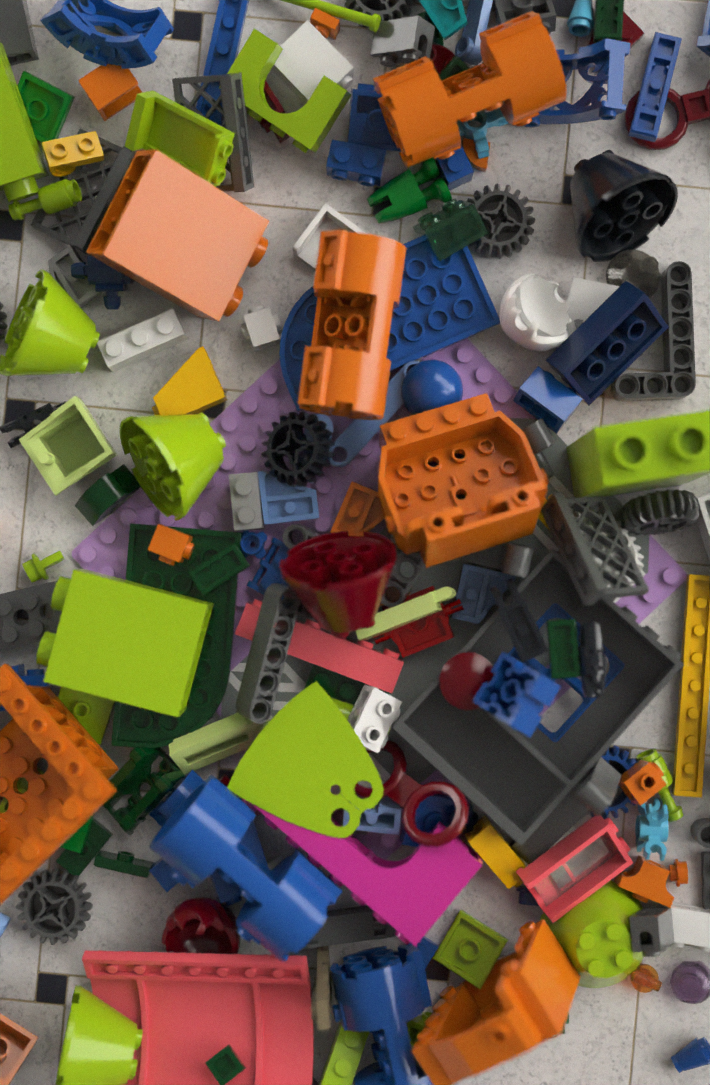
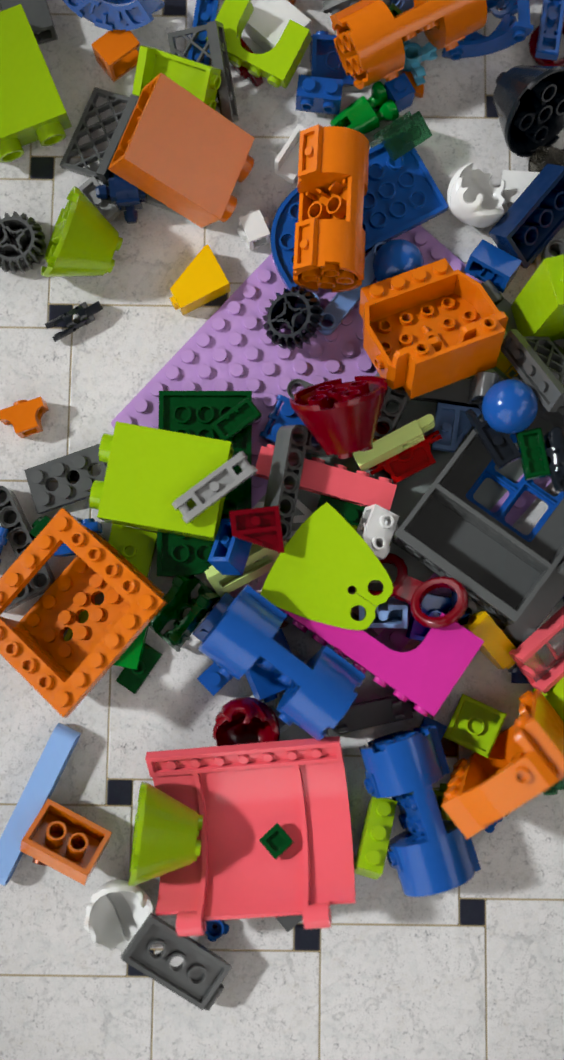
camera: 10 degrees left, 5 degrees down
lime piece [8,179,82,220] -> none
dark grey gear [16,868,93,945] -> none
green plate [17,71,75,143] -> none
yellowish green piece [19,396,117,496] -> none
lime piece [22,551,64,583] -> none
yellow plate [42,131,104,177] -> none
dark green brick [75,464,141,526] -> none
dark green plate [94,850,154,878] -> none
white brick [97,309,188,372] -> none
lime cone [119,412,226,521] -> none
orange brick [148,524,195,566] -> none
light grey piece [229,472,264,532] -> none
blue plate [240,531,267,559] -> none
medium blue wing [258,471,320,525] -> none
dark tan wing [311,946,332,1030] -> none
orange wing [330,481,386,536] -> none
dark red dish [439,652,495,710] -> none
dark grey gear [460,183,535,260] -> none
blue brick [472,651,561,737] -> none
none -> light grey plate [172,451,258,524]
none -> blue brick [208,519,252,575]
none -> dark red wing [229,505,284,553]
none -> blue piece [482,379,538,434]

